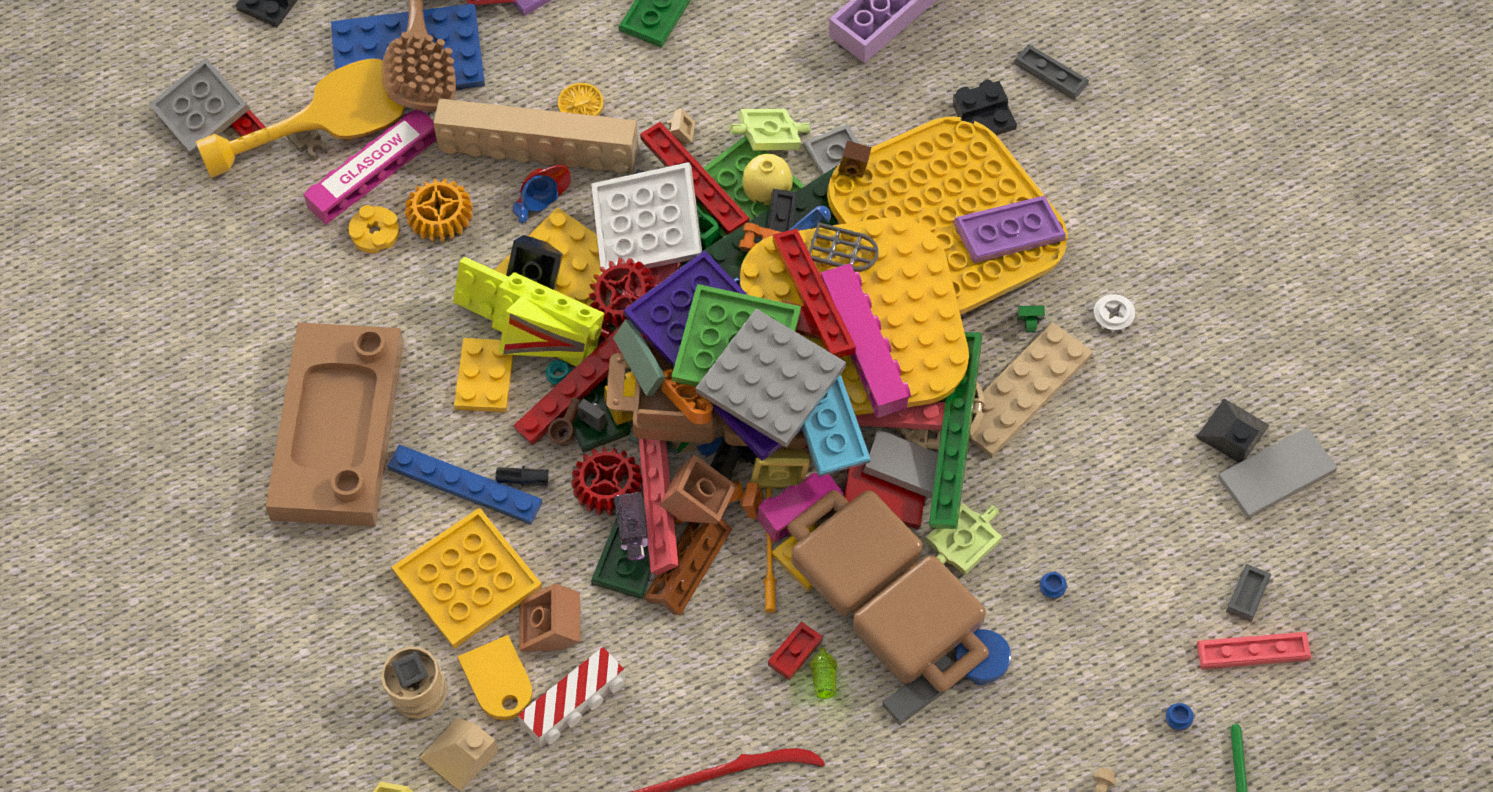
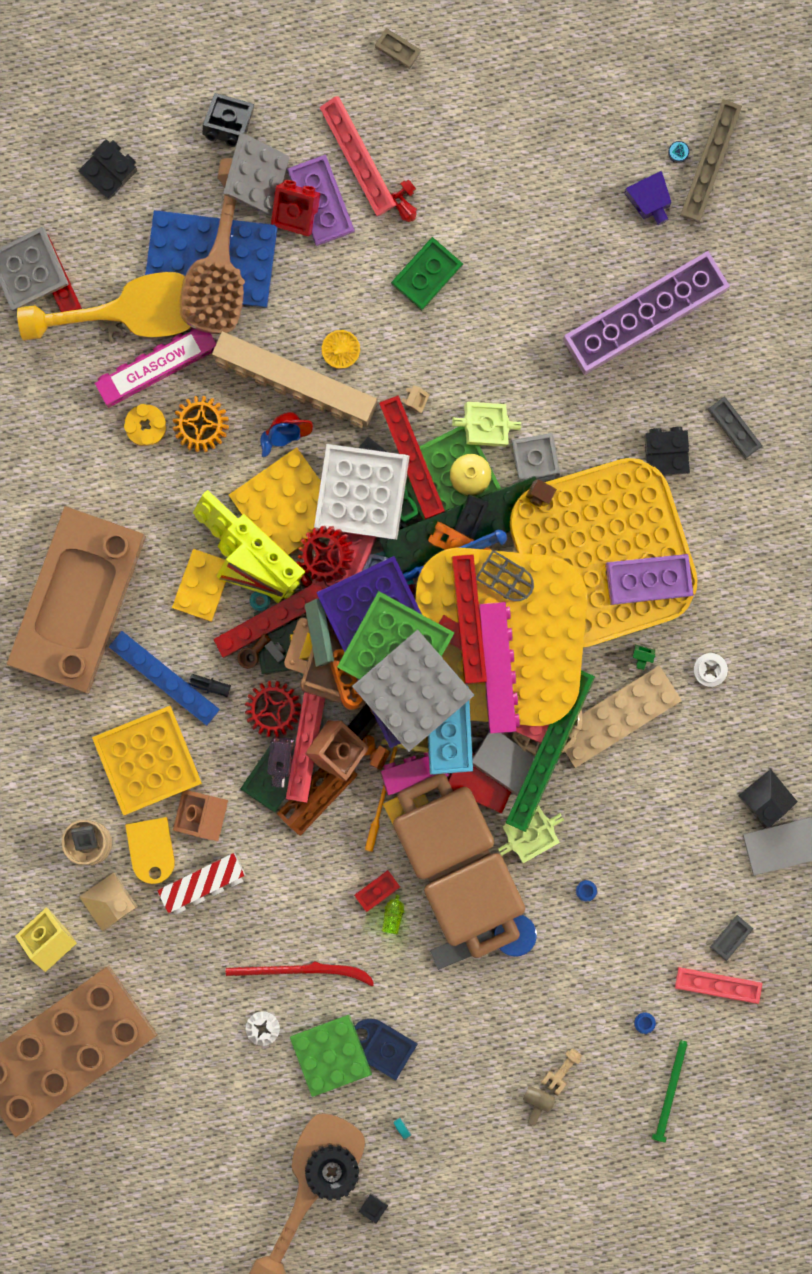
camera: 15 degrees right, 25 degrees up
black slope [506,235,563,291] -> none

